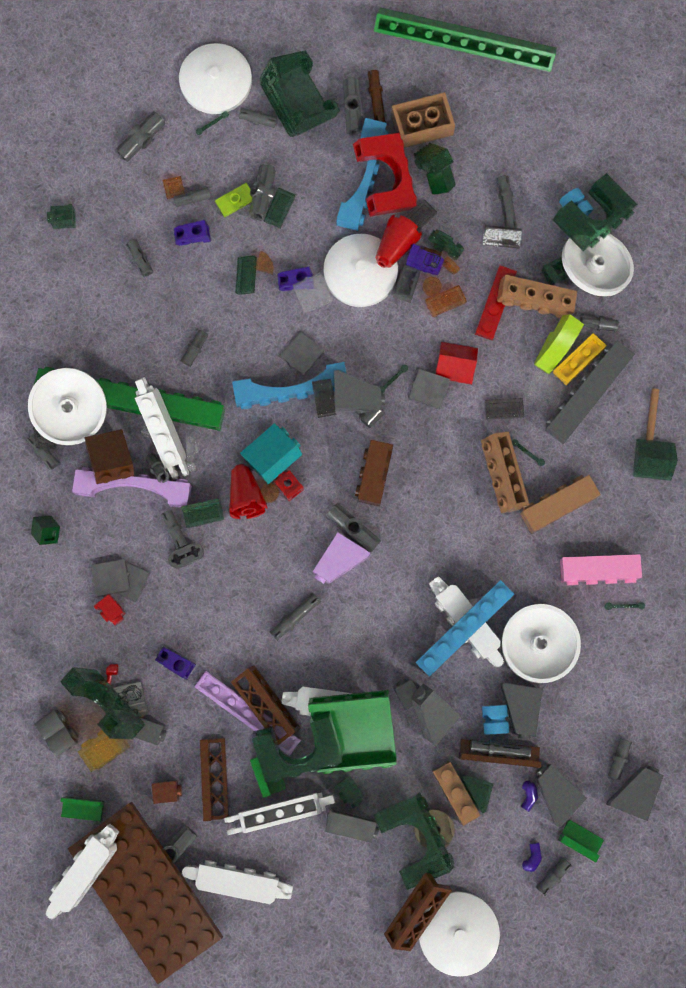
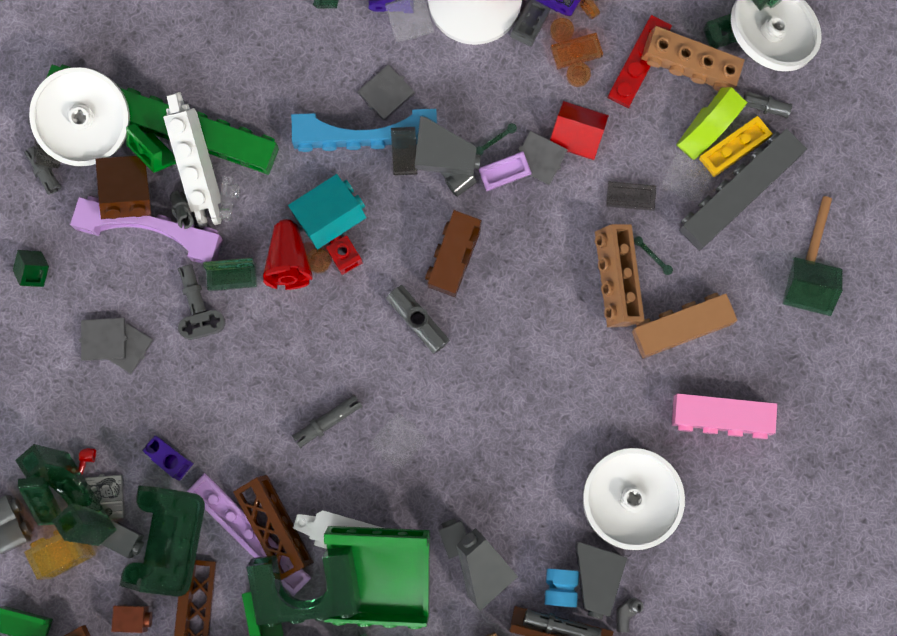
camera: 10 degrees right, 0 degrees up
red brick [94,594,126,626] -> none
dark grey axle [180,330,208,367] -> none
lavender slope [313,533,370,584] -> none
dark azure arch [416,580,514,677] -> none
white hinge [429,577,504,667] -> none
clear green hinge [604,602,645,610] -> none
none -> clear green tile [17,477,63,526]
none -> clear green windscreen [119,485,205,597]
none -> green panel [126,123,176,173]
none -> lavender tile [478,151,532,191]
none -> clear orange tile [566,62,591,87]
none -> flat silver arm [616,598,644,632]

